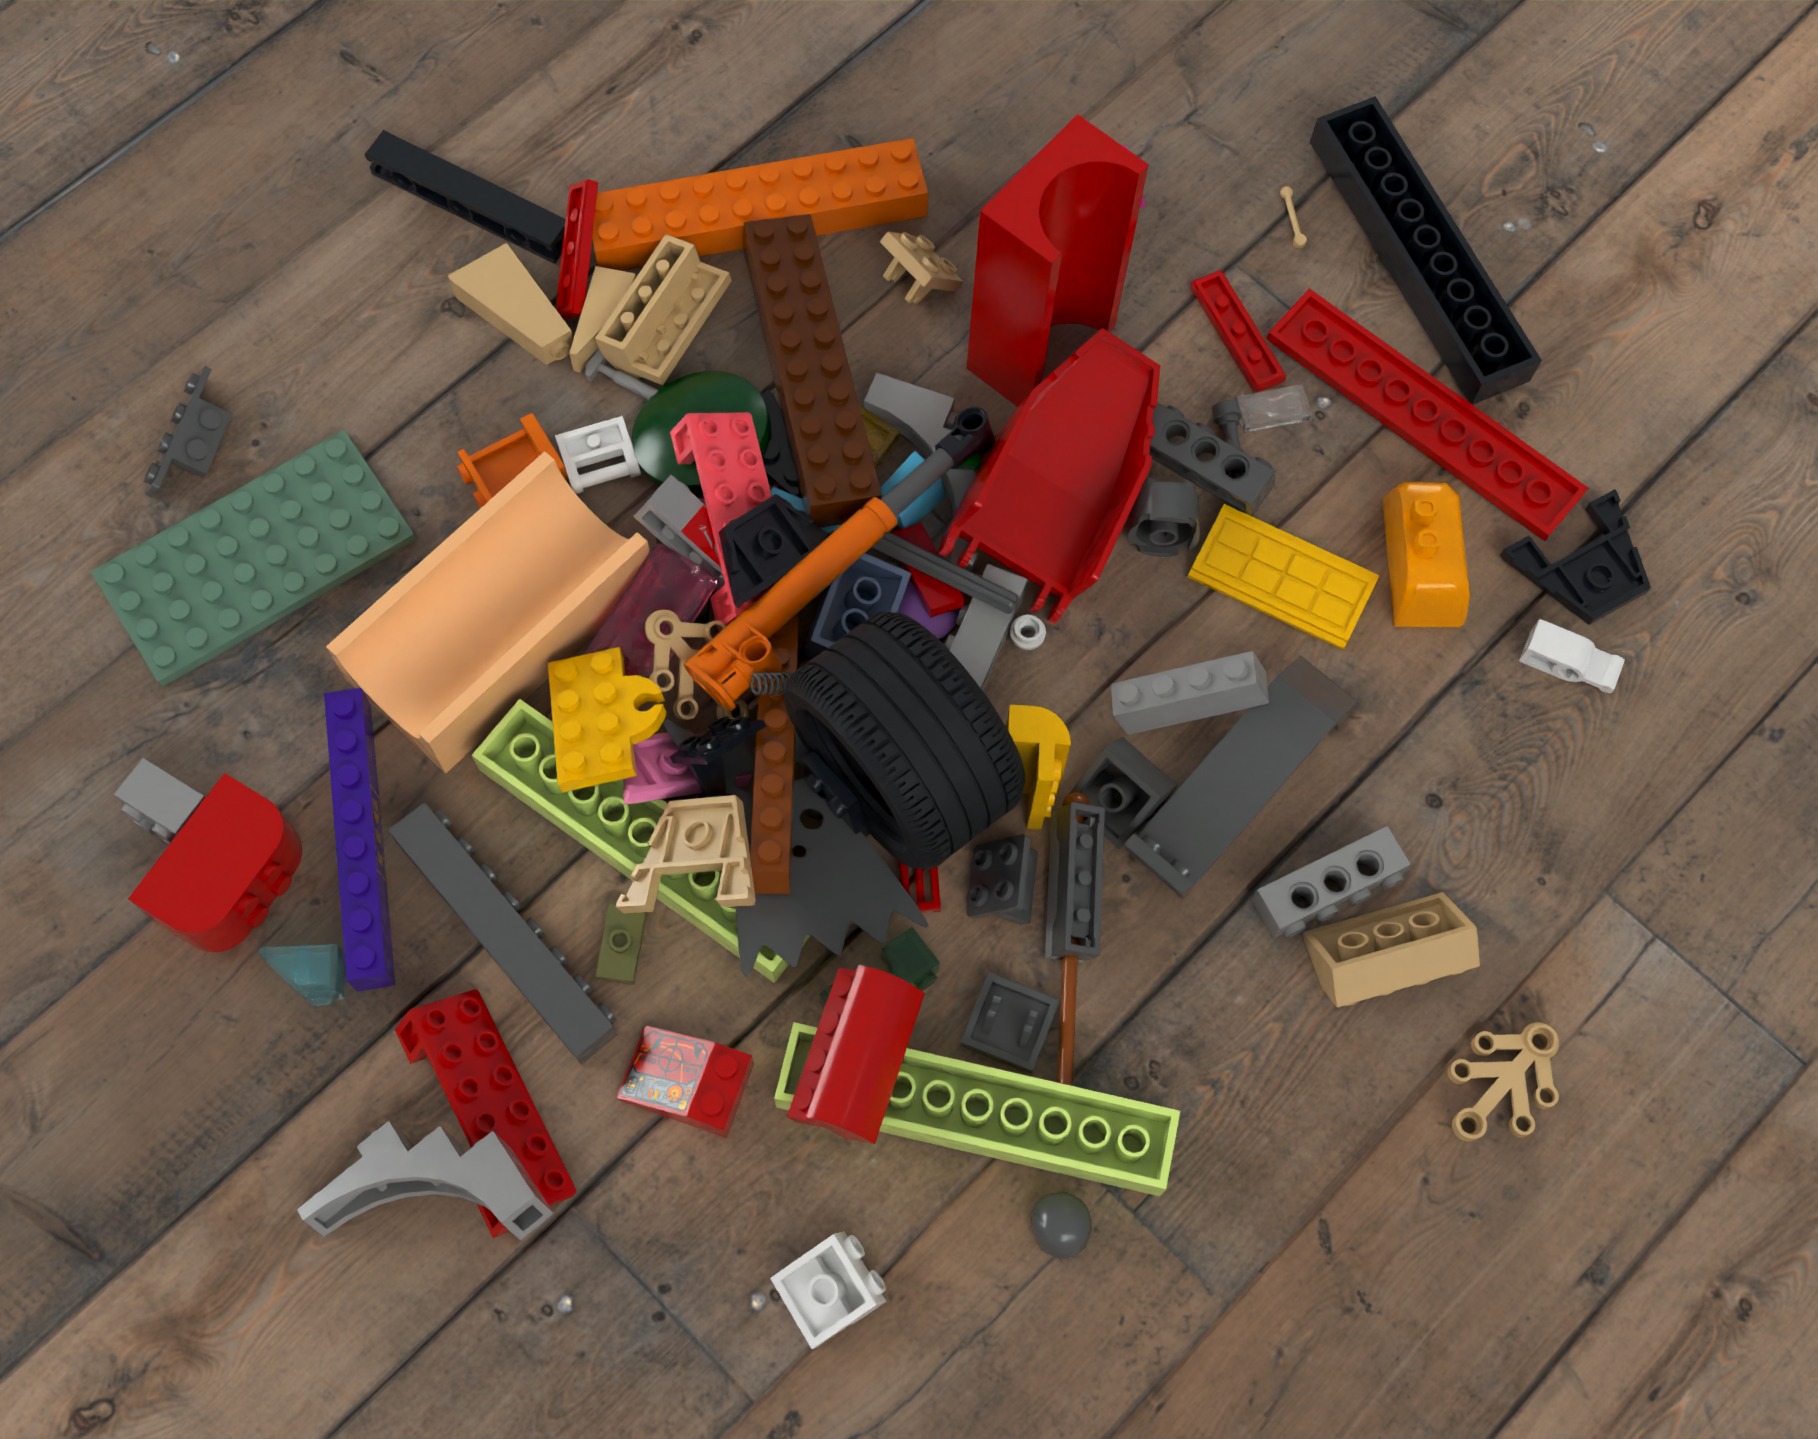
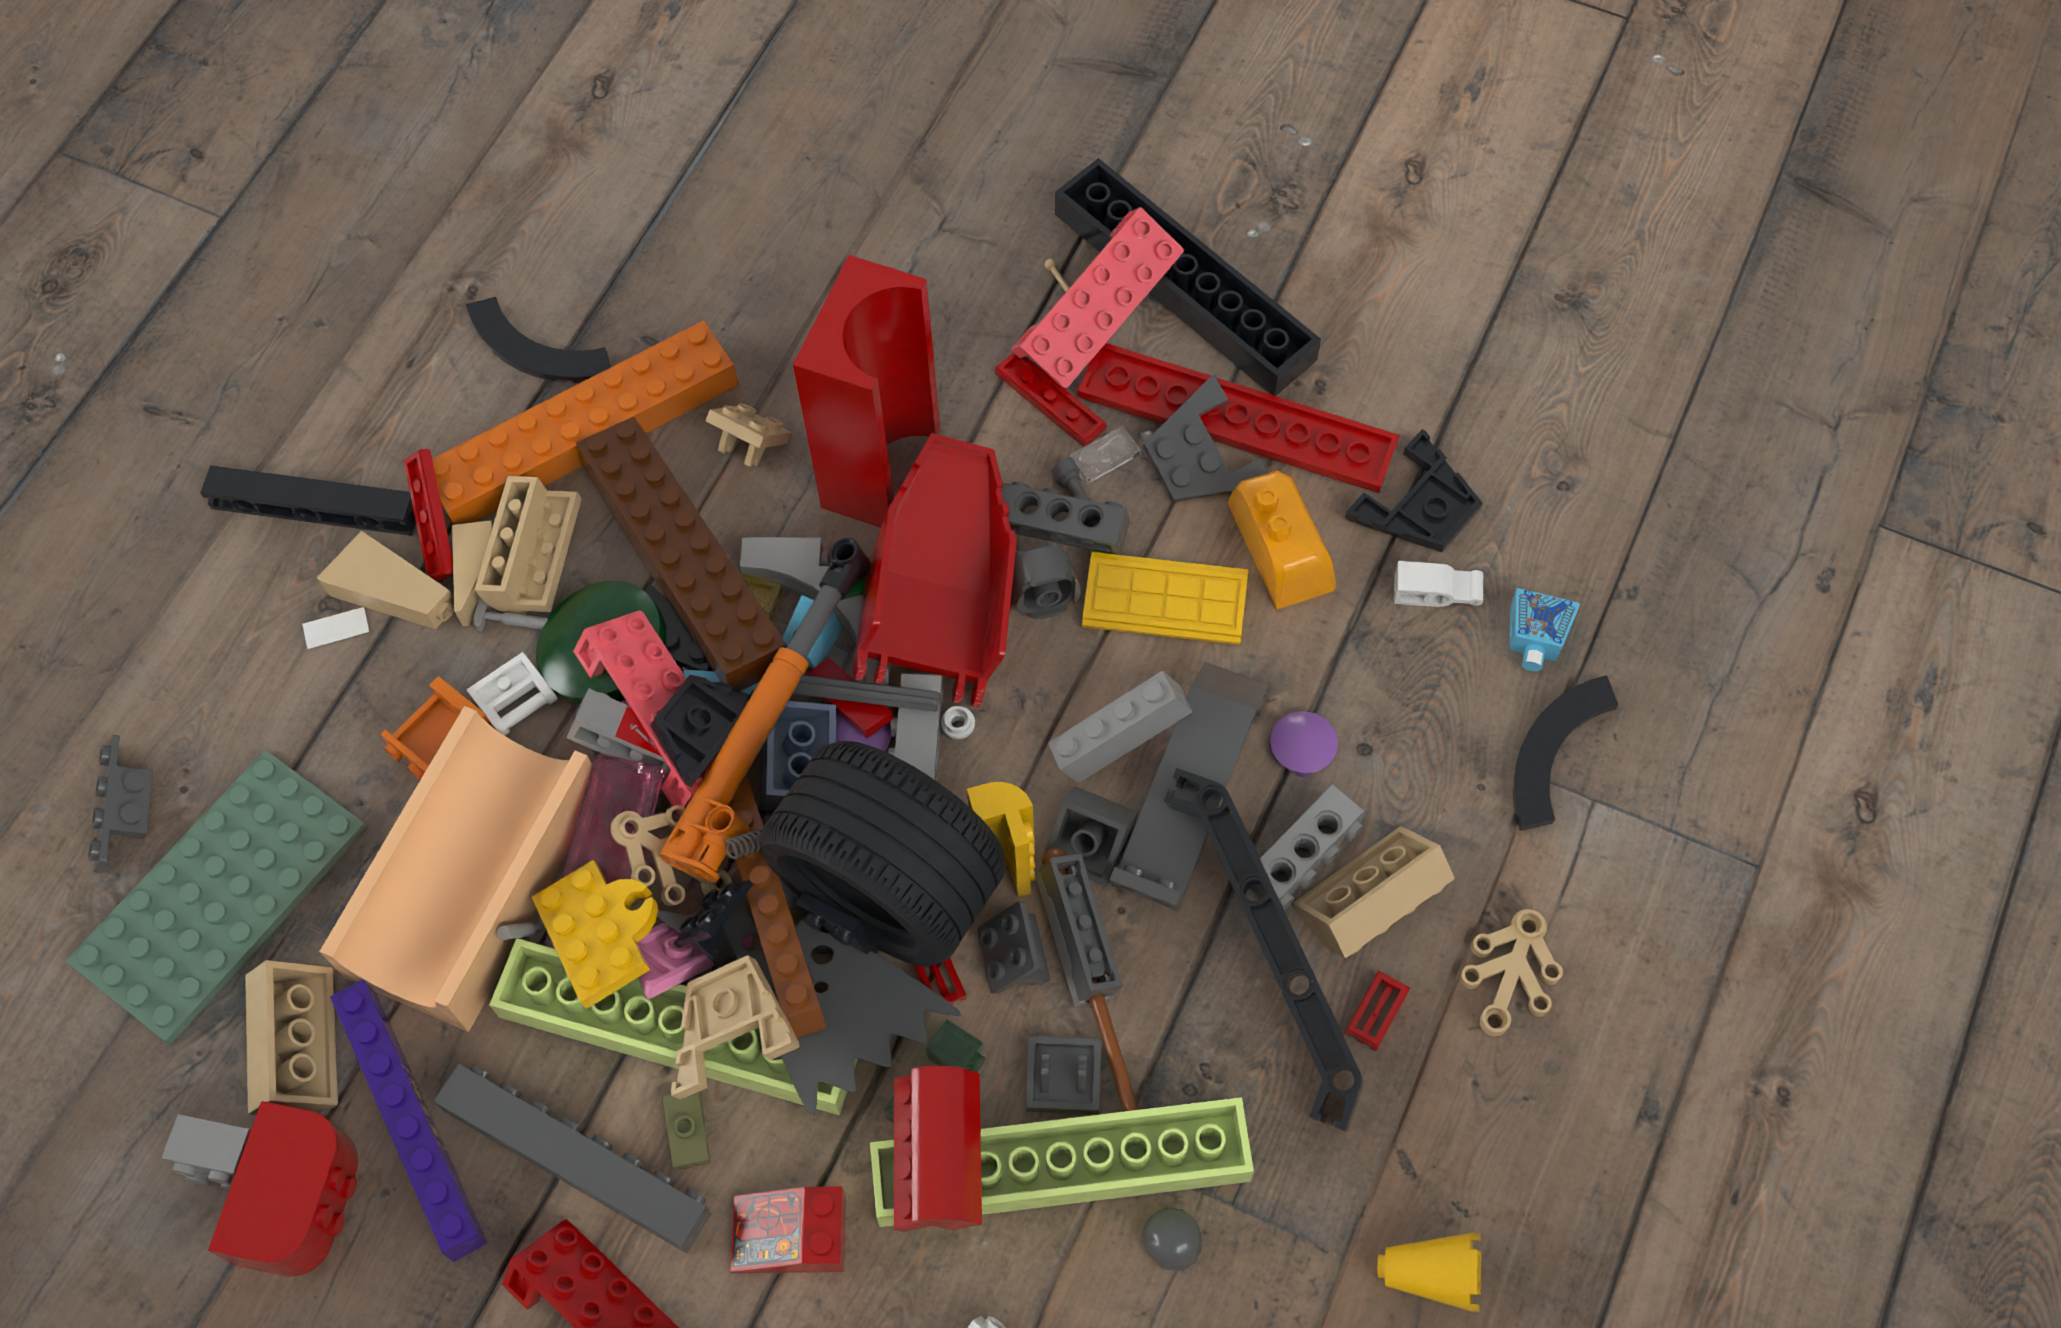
camera: 15 degrees left, 5 degrees down
clear light blue slope [259,944,346,1005] -> none
none -> tan slope [245,960,338,1115]
none -> white sticker [302,607,369,649]
none -> black tile [466,297,611,383]
none -> light grey piece [497,917,549,945]
none -> coral bracket [1011,207,1184,389]
none -> dark grey wing [1143,375,1268,502]
none -> black piece [1164,768,1363,1132]
none -> medium lavender dish [1269,711,1338,777]
none -> red tile [1344,970,1410,1051]
none -> yellow cone [1377,1232,1481,1312]
none -> medium azure torso [1509,588,1580,672]
none -> black tile [1513,675,1618,831]

